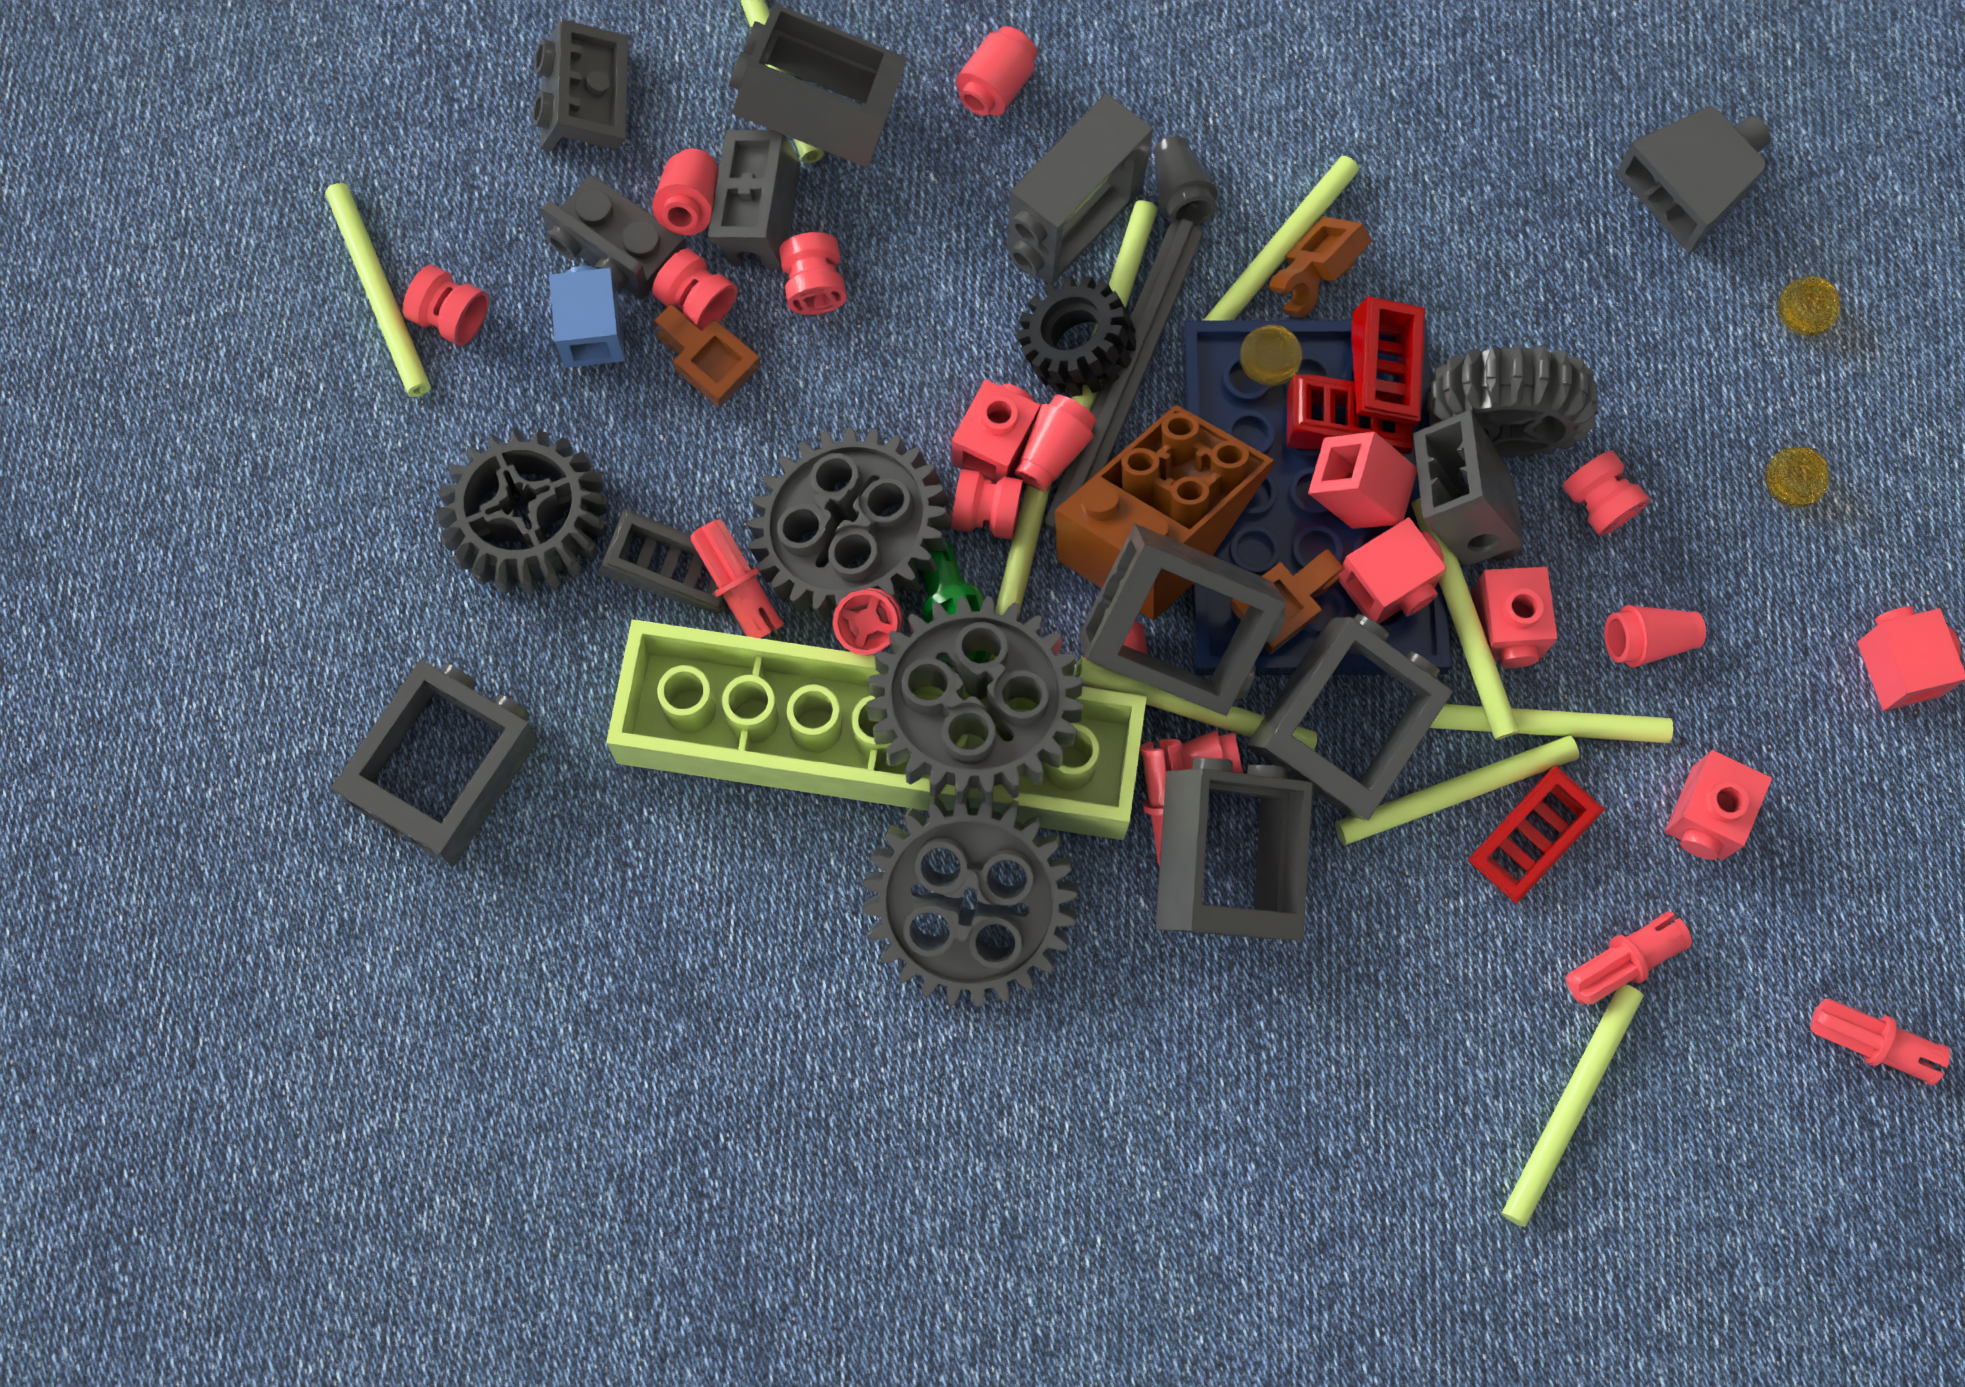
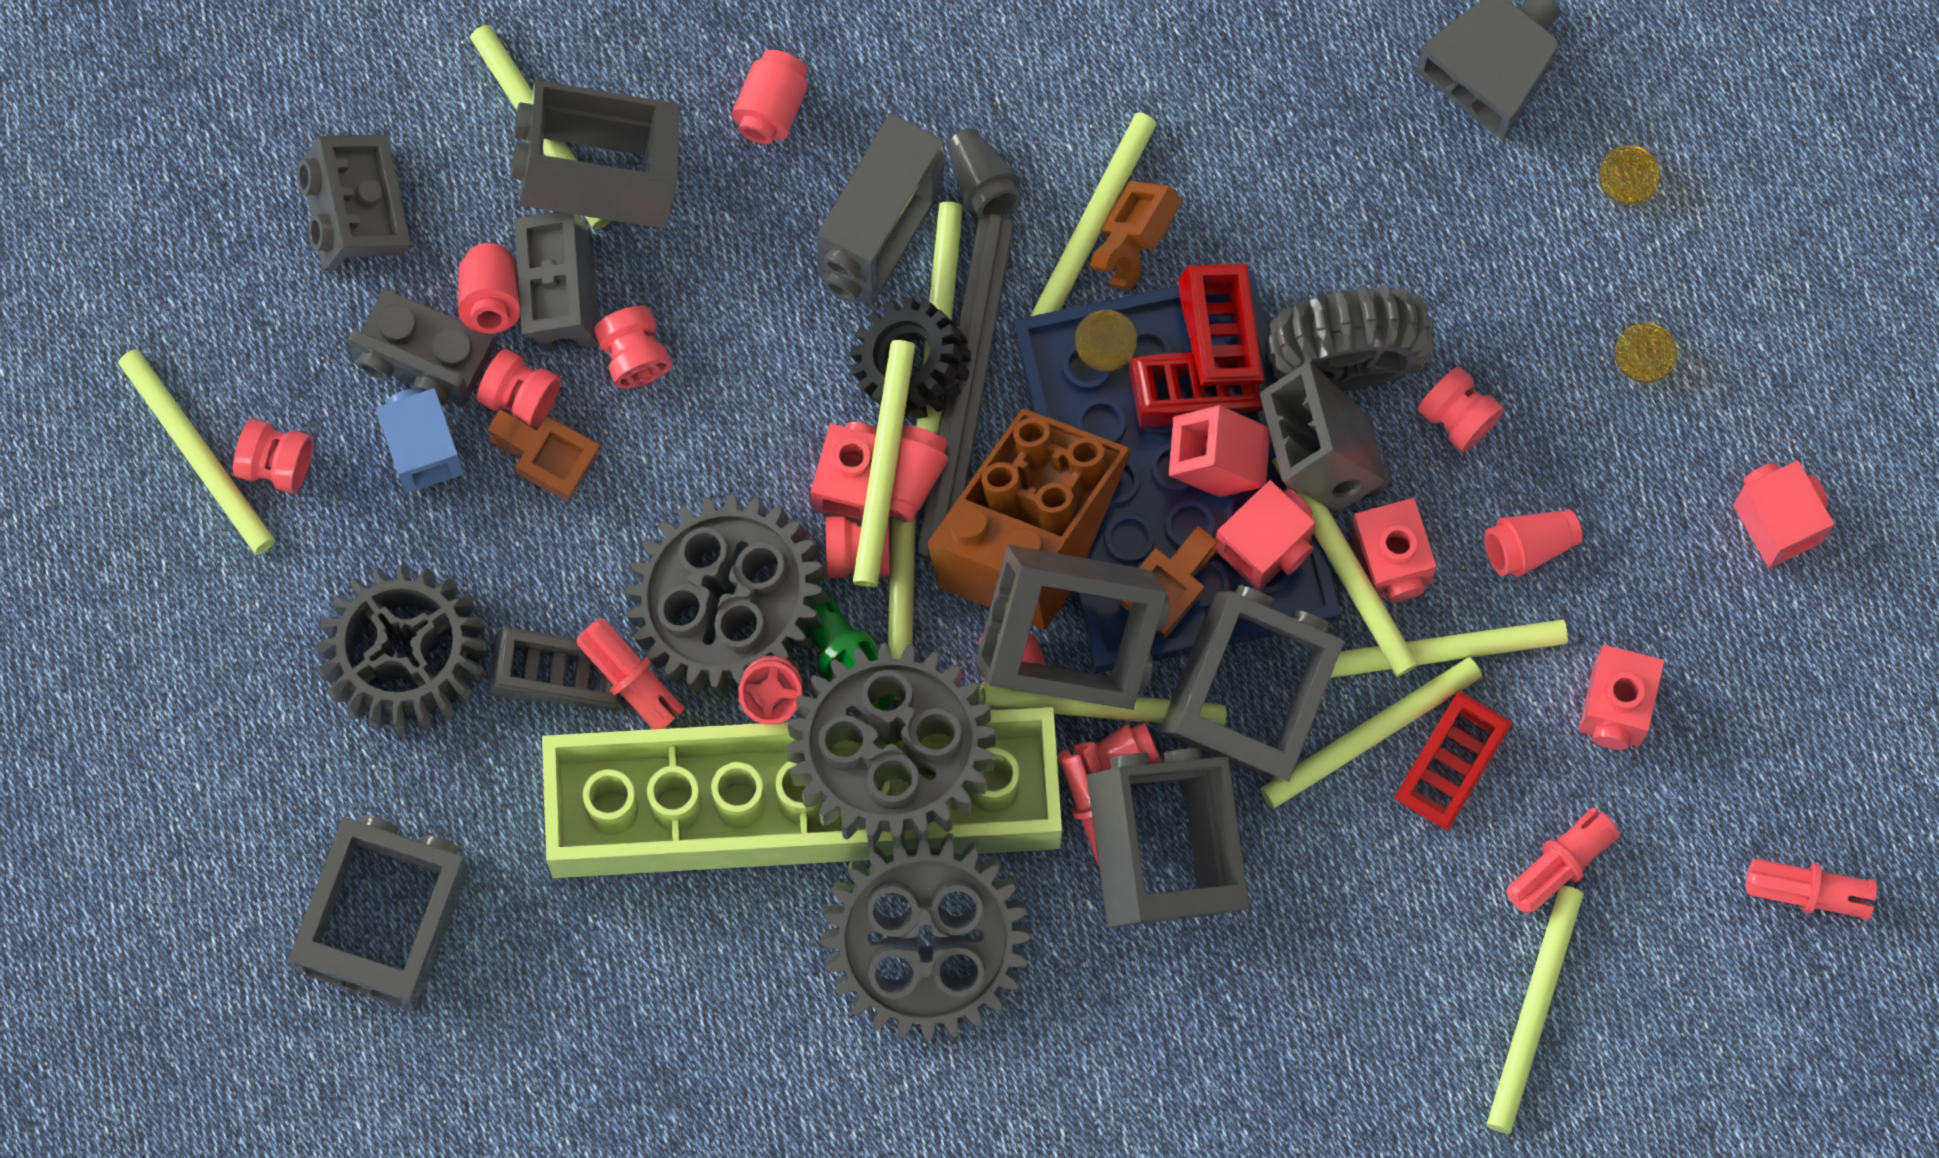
camera: 10 degrees left, 0 degrees up
none -> yellowish green piece [853,340,915,587]

